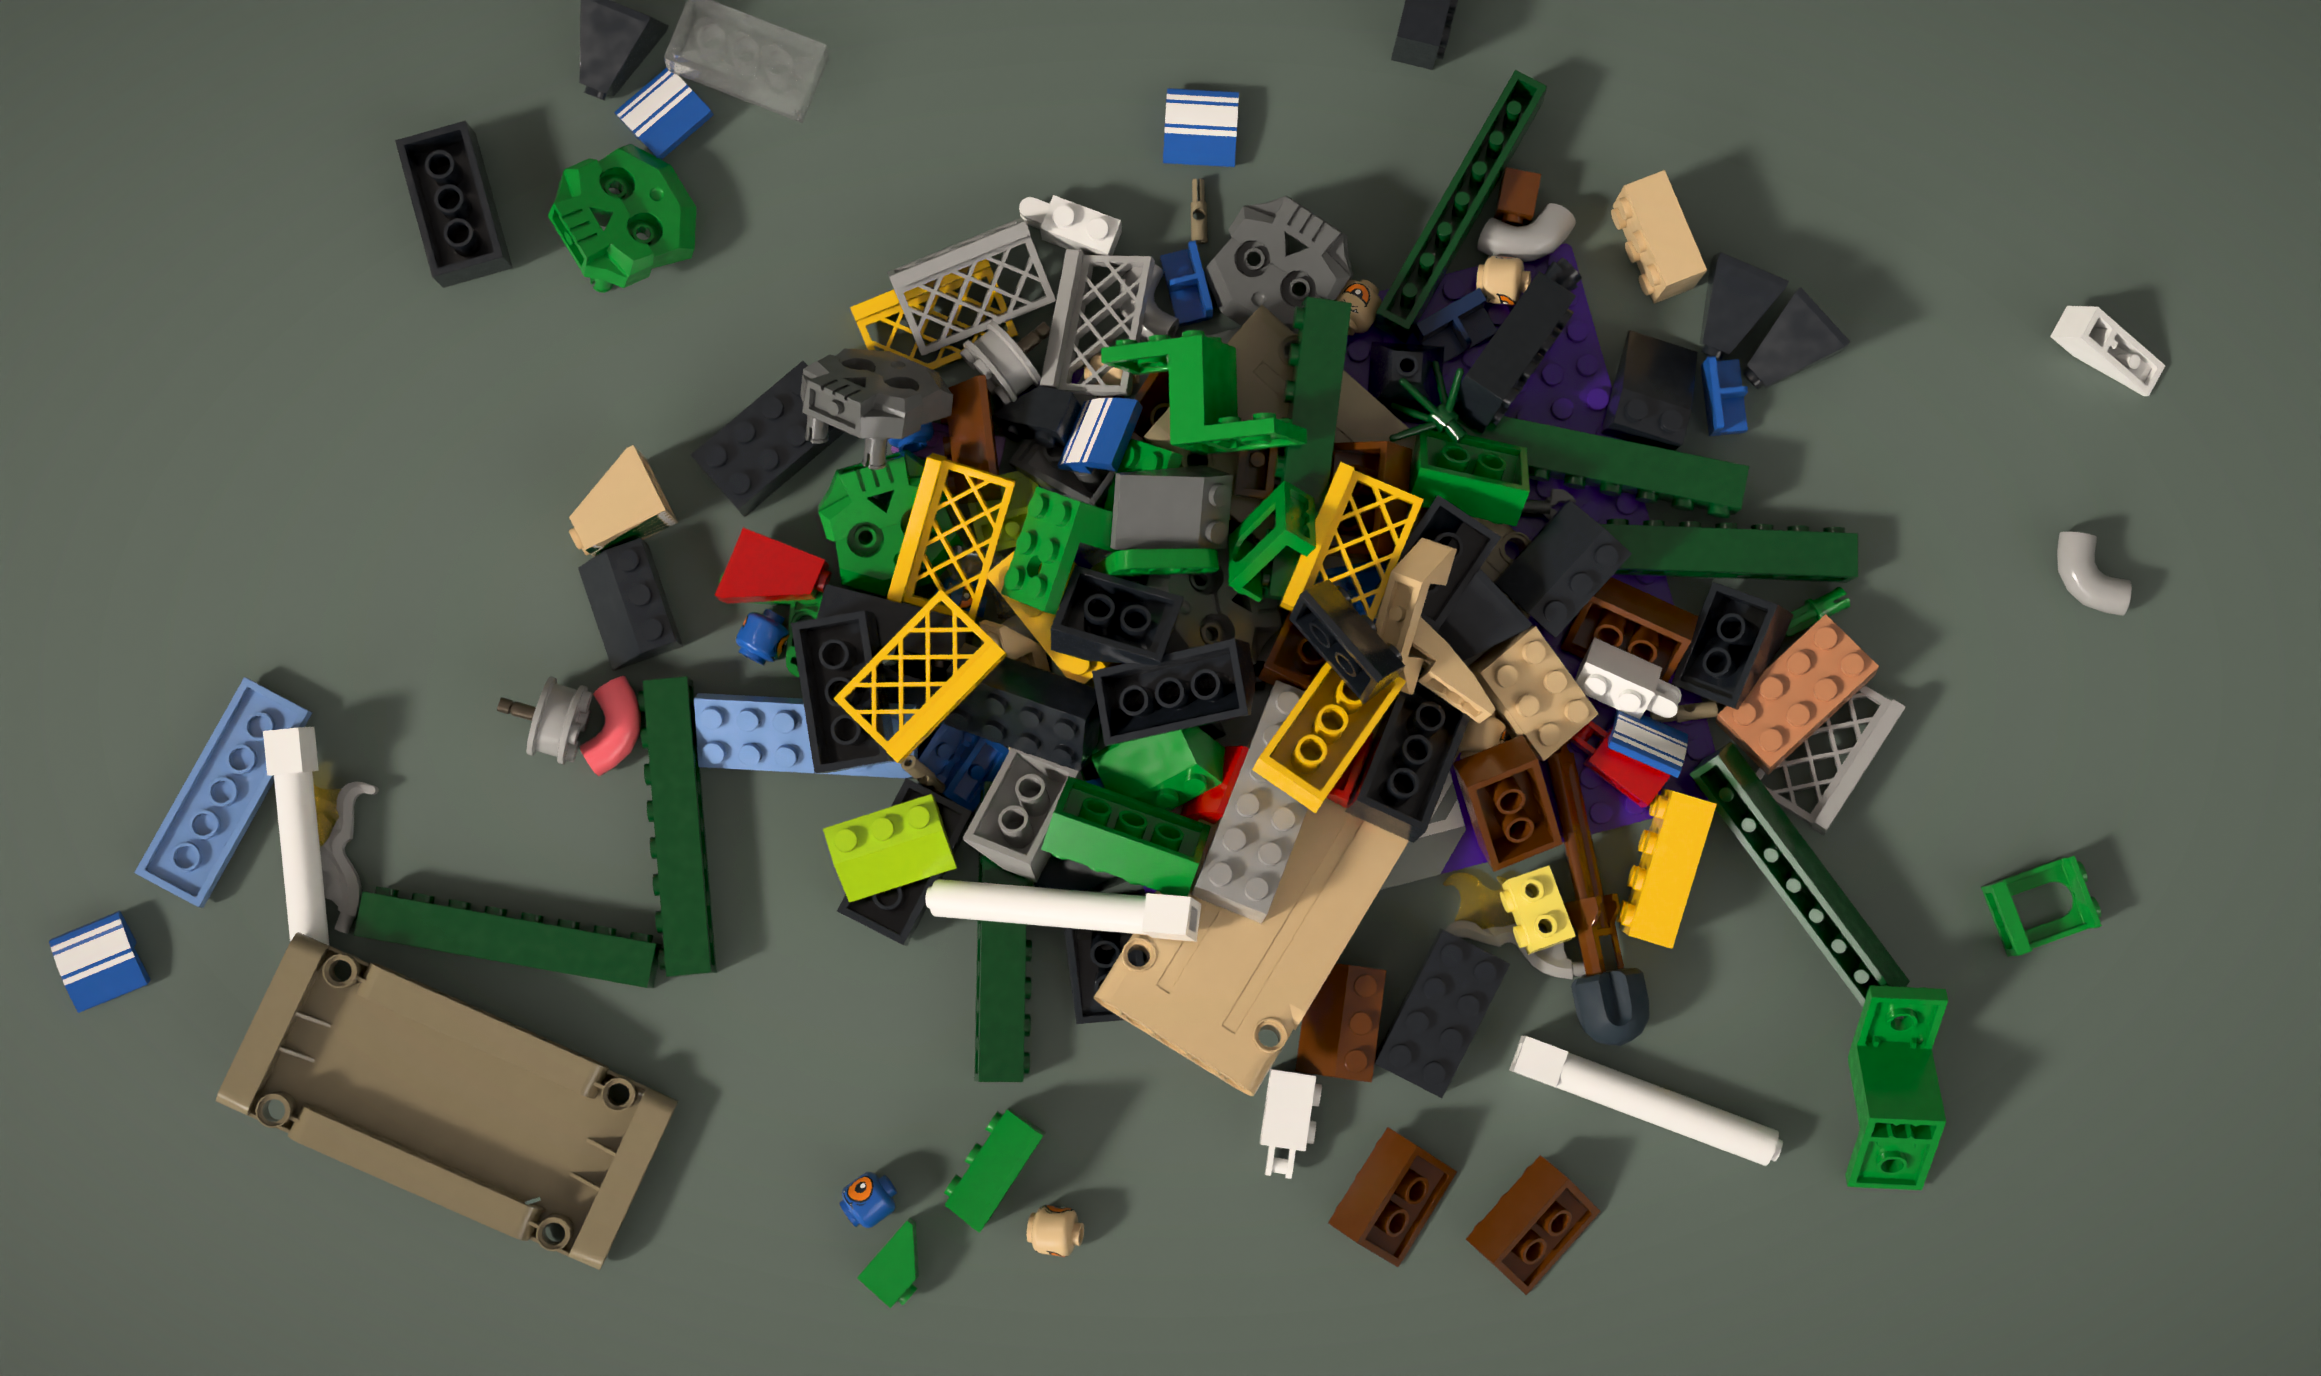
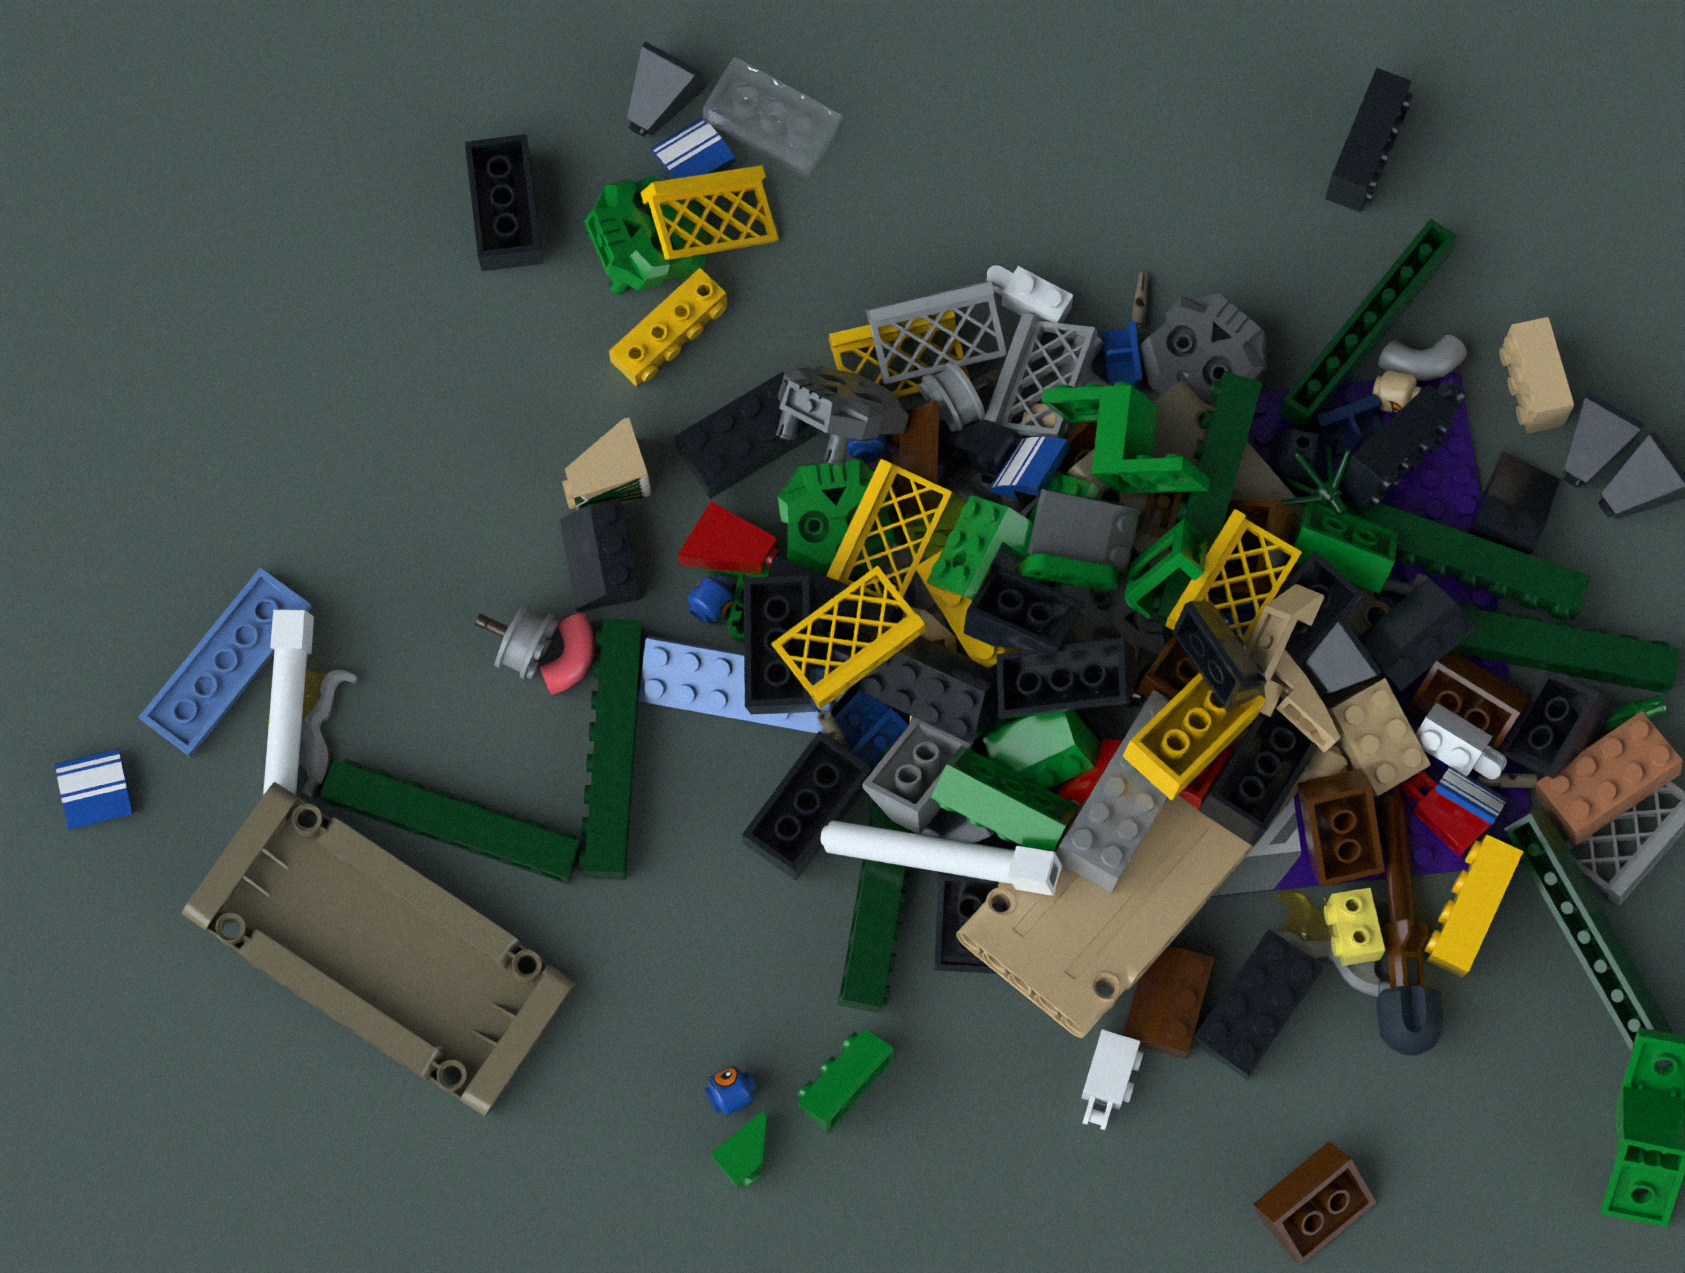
camera: 10 degrees right, 10 degrees down
lime slope [823,794,957,903] -> none
tan head [1026,1205,1084,1257] -> none
slope [1163,88,1239,167] -> none
reddish brown slope [1328,1127,1457,1267] -> none
tan head [1334,280,1382,335] -> none
reddish brown brick [1494,167,1541,227] -> none
white brick [1509,1036,1783,1166] -> none
blue panel [1700,356,1748,436] -> none
none -> yellow brick [609,268,727,387]
none -> yellow fence [641,165,779,260]

